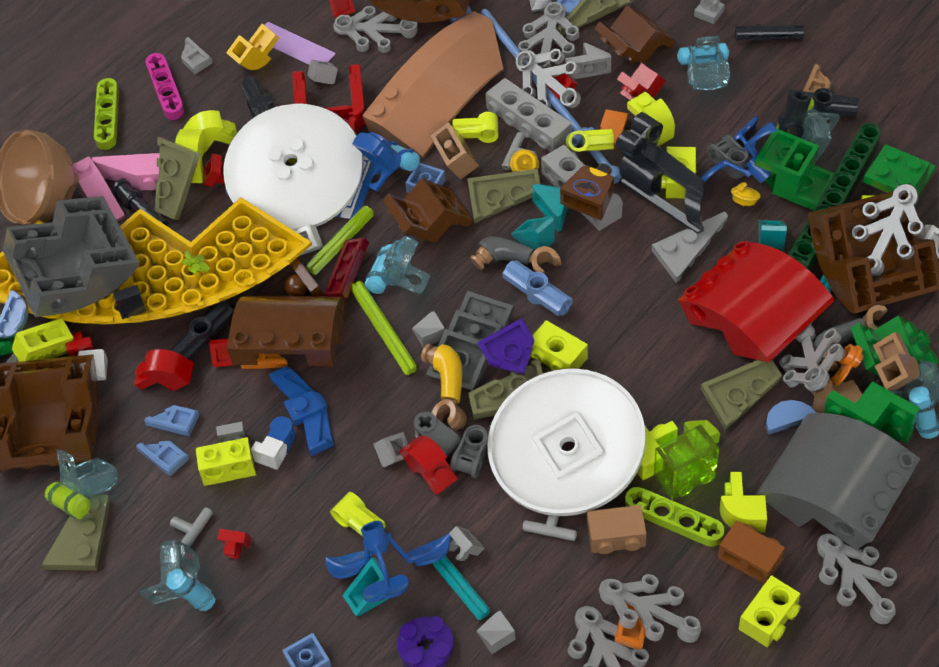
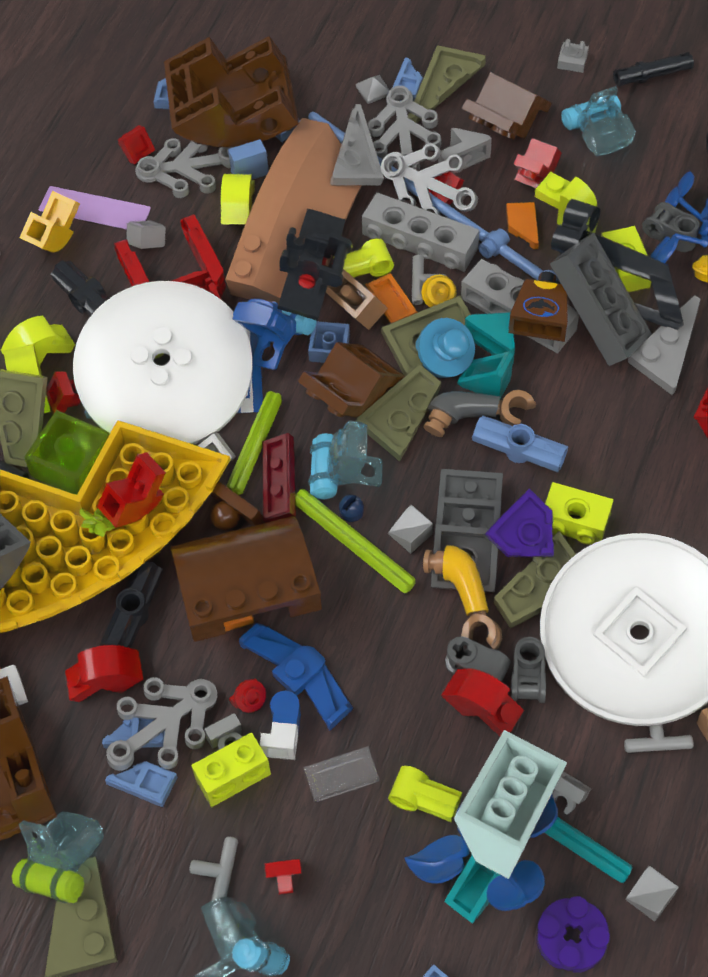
camera: 20 degrees left, 5 degrees up
black brick [113,285,146,319] -> none
red tile [209,339,232,367] -> none
light grey slope [373,432,408,467] -> none
neon yellow piece [566,129,614,152] -> none
none -> clear neon green brick [24,410,110,495]
none -> red brick [97,452,166,528]
none -> light grey plant [106,678,217,771]
none -> neon yellow brick [221,174,255,225]
none -> medium blue piece [228,139,269,179]
none -> red plate [229,678,266,713]
none -> black piece [277,208,352,321]
none -> clear tile [303,746,379,803]
none -> light grey wing [330,104,384,185]
none -> dark blue hinge [339,495,364,522]
none -> olive wing [356,364,441,462]
none -> orange tile [366,273,418,323]
none -> dark azure plate [416,318,475,378]
none -> light aqua slope [454,730,567,879]
none -> dark grey slope [550,233,652,366]

